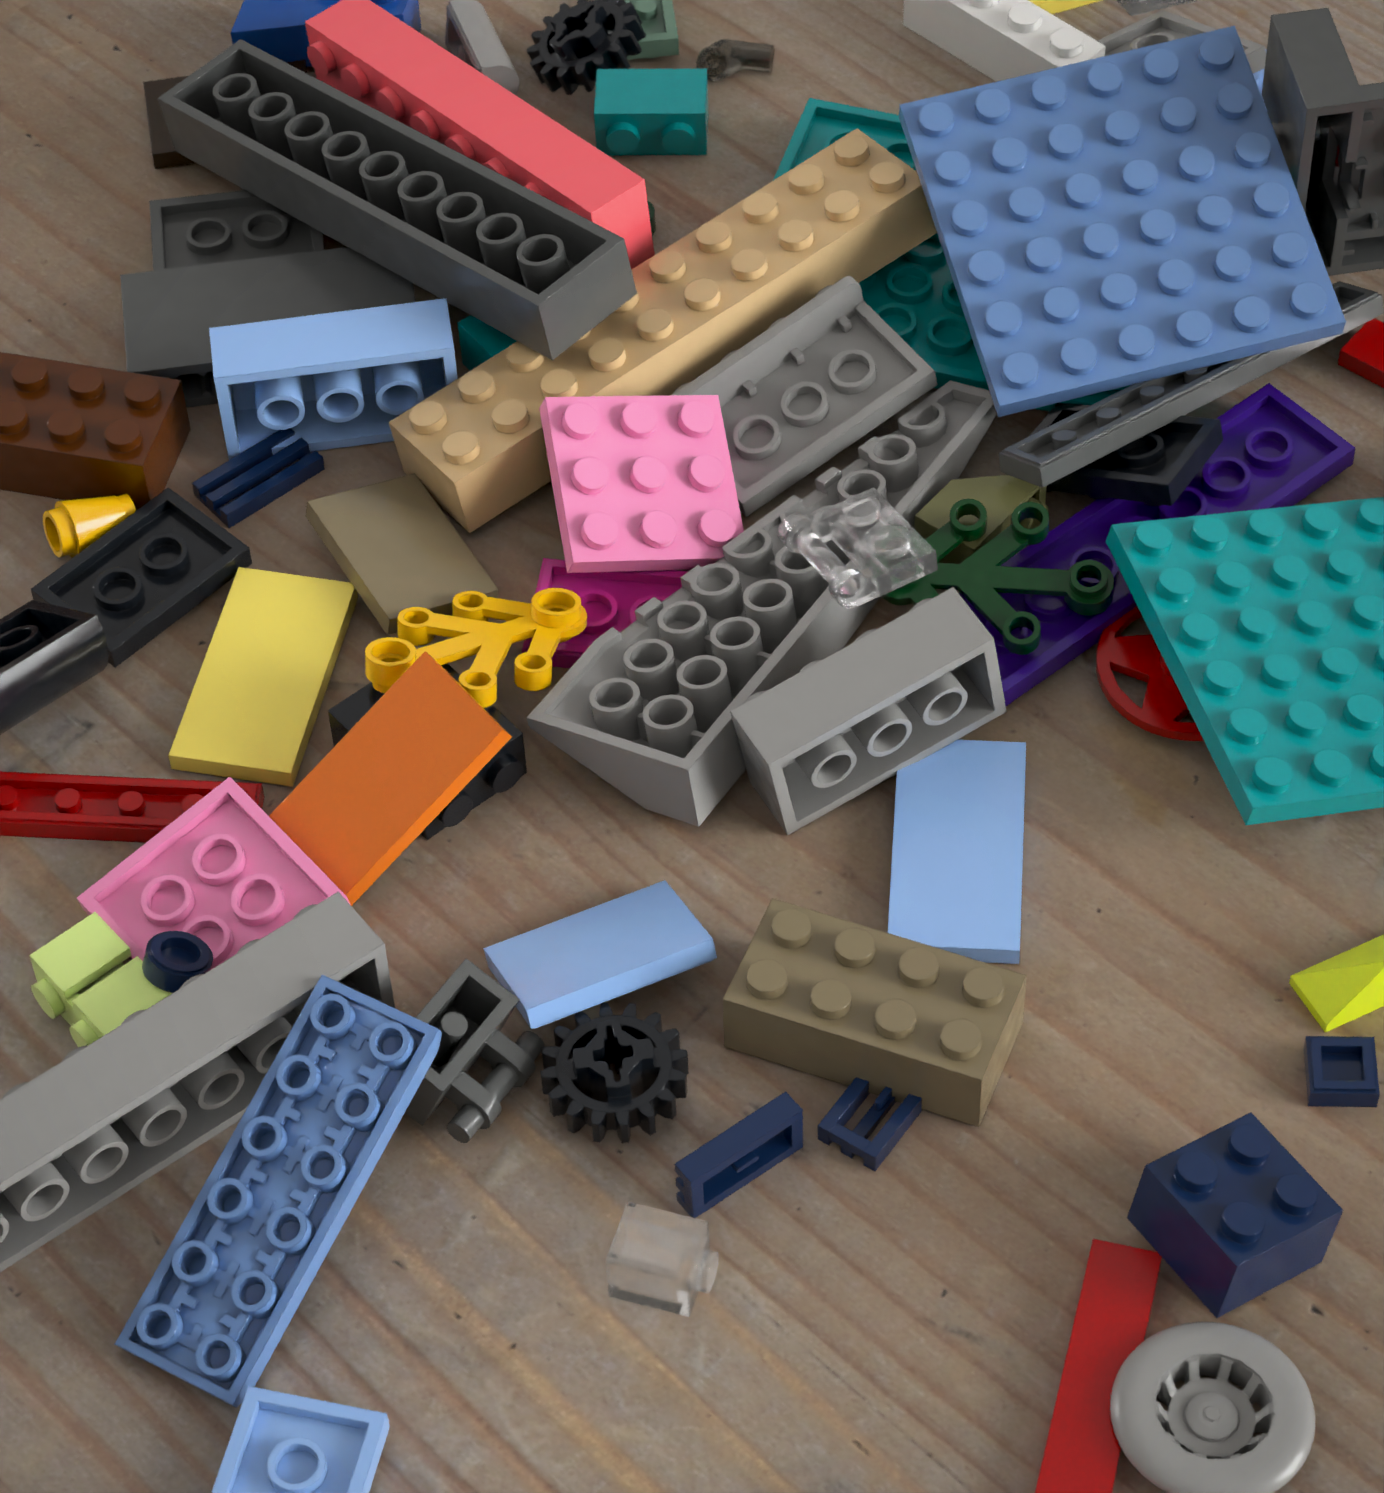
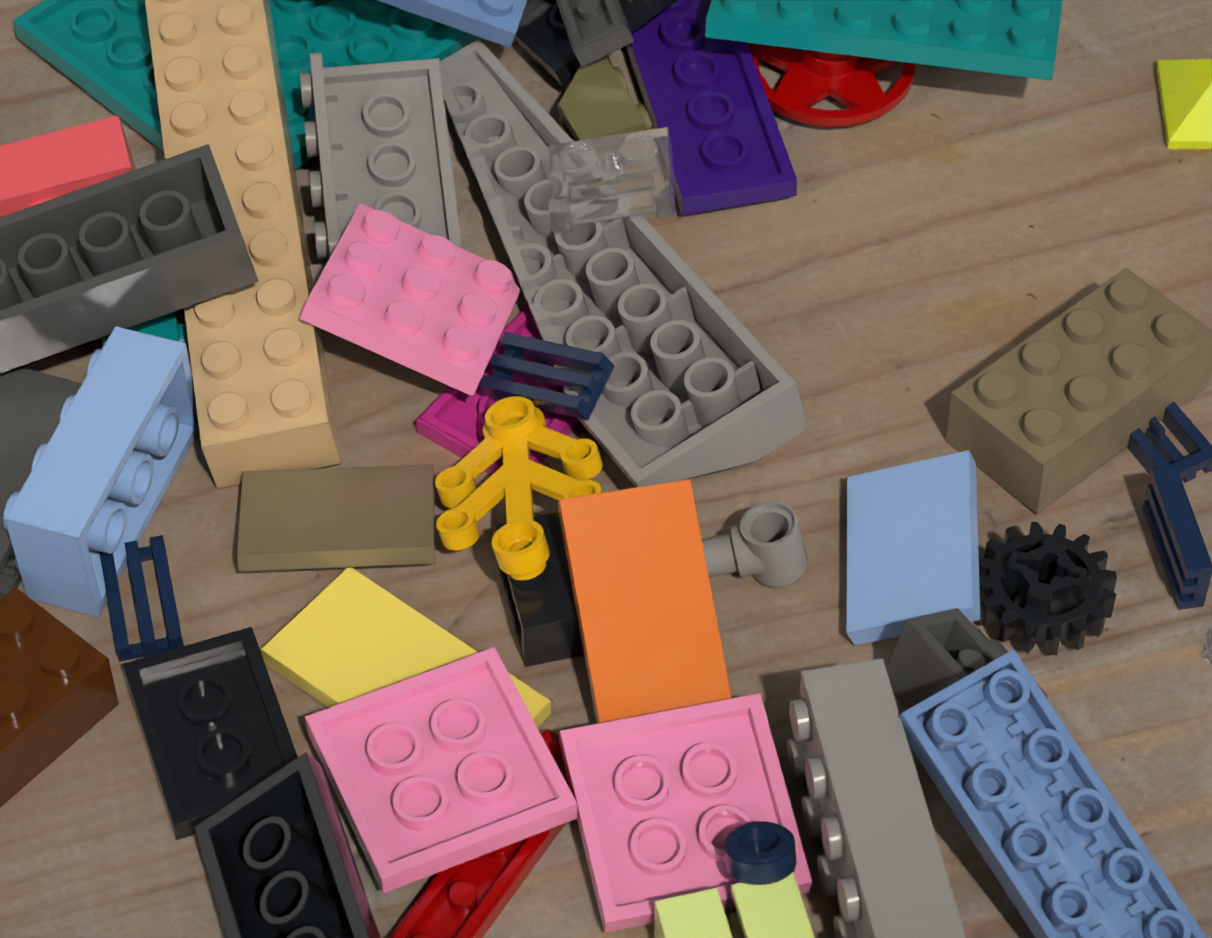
camera: 65 degrees left, 0 degrees up
yellow cone [43,494,136,558] -> none
light grey brick [730,587,1007,835] -> none
dark green plant [870,498,1114,655] -> none
light blue tile [887,740,1026,964] -> none
none -> bright pink plate [305,647,578,894]
none -> dark blue tile [478,332,615,420]
none -> light grey pin [702,501,808,587]

